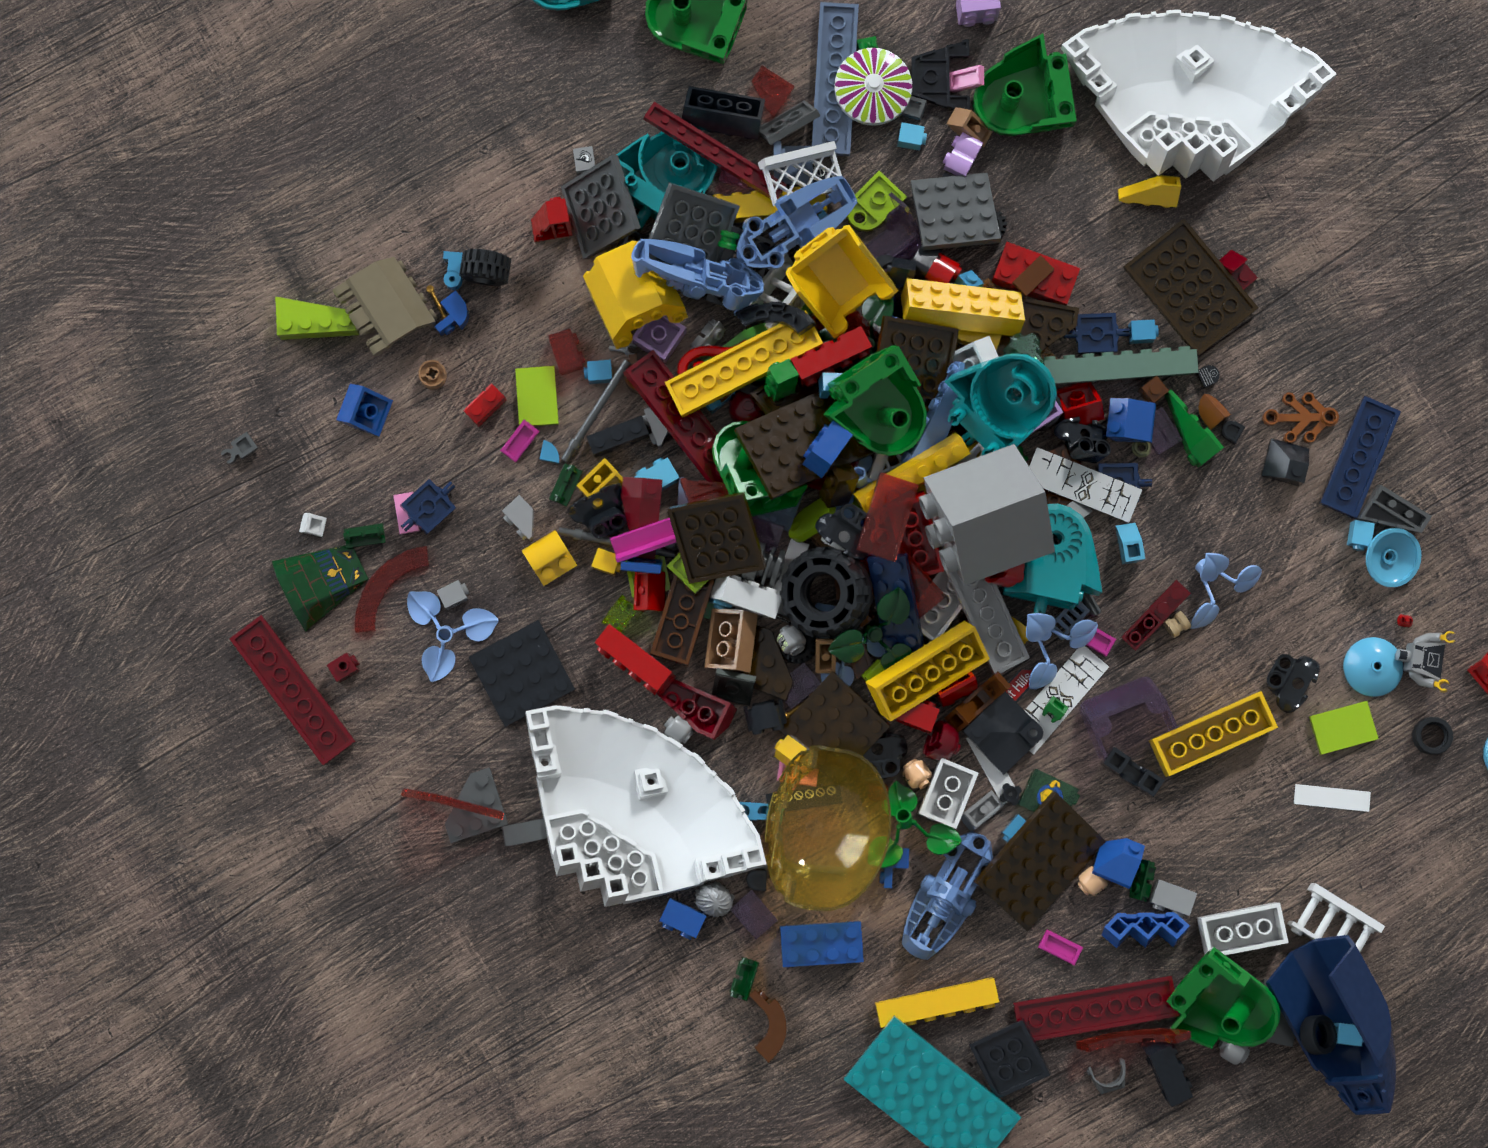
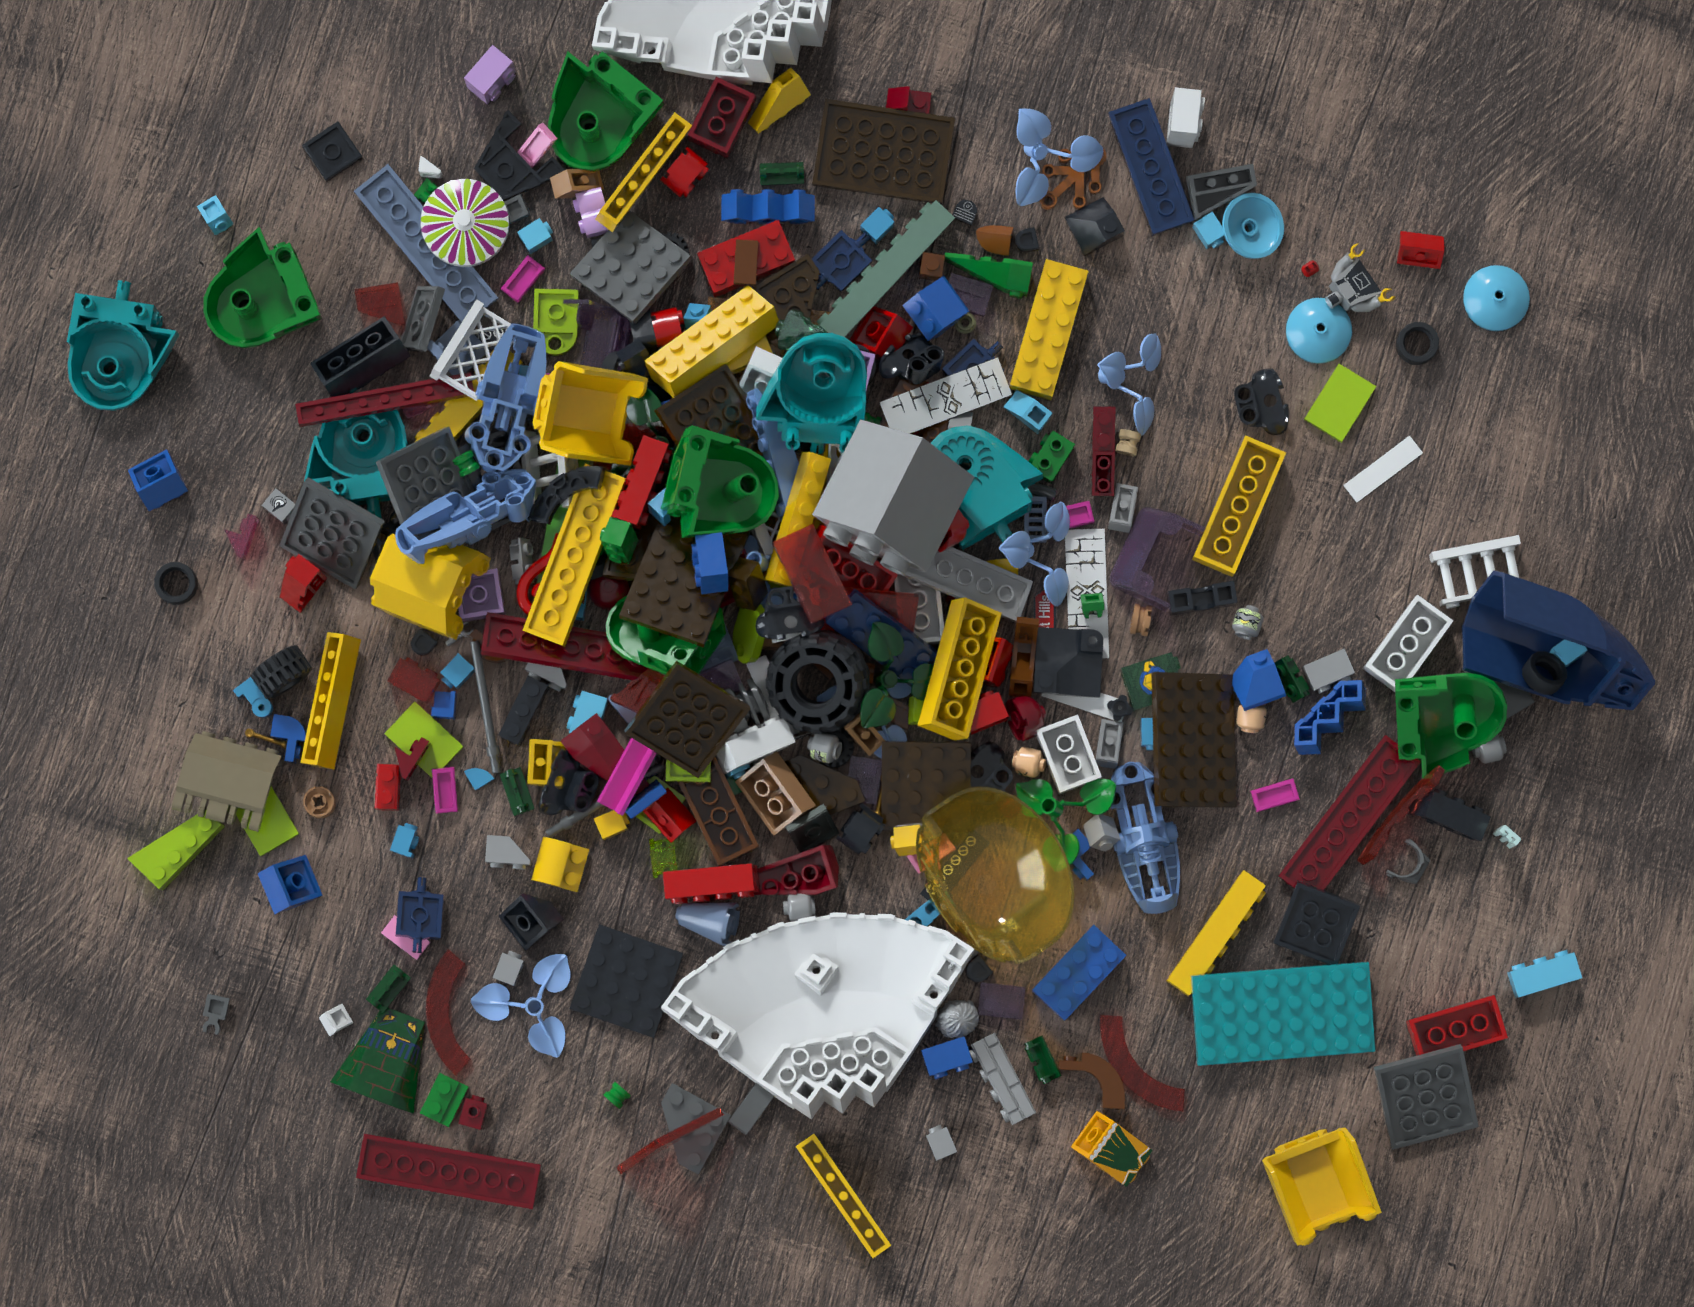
camera: 40 degrees left, 0 degrees up
none -> blue slope [128,449,188,511]
none -> black tyre [154,562,198,605]
none -> clear pink slope [224,514,259,561]
none -> lime tile [236,786,299,857]
none -> yellow brick [300,632,361,770]
none -> dark azure brick [390,823,419,858]
none -> dark red slope [395,737,431,781]
none -> black tile [411,629,438,656]
none -> white slope [419,156,443,179]
none -> green plate [420,1073,469,1127]
none -> blue panel [431,691,457,720]
none -> black slope [499,893,564,951]
none -> dark pink tile [501,255,545,303]
none -> yellow brick [595,112,692,232]
none -> green wheel [603,1081,631,1109]
none -> red brick [660,147,709,198]
none -> sand blue cone [676,902,740,946]
none -> dark red brick [688,77,756,159]
none -> blue brick [721,189,815,224]
none -> dark green hinge [760,162,804,185]
none -> yellow brick [796,1134,891,1258]
none -> light grey brick [926,1125,957,1161]
none -> light grey brick [969,1033,1036,1125]
none -> yellow brick [1009,259,1088,401]
none -> light blue plant [1015,108,1104,206]
none -> green brick [1028,431,1075,484]
none -> slope [1071,1111,1153,1187]
none -> light grey brick [1083,814,1120,852]
none -> clear red tile [1100,1015,1185,1112]
none -> light grey slope [1108,483,1138,533]
none -> medium nougat wheel [1130,603,1152,637]
none -> white brick [1166,87,1205,148]
none -> light grey head [1232,605,1264,640]
none -> light aqua tile [1493,825,1521,849]

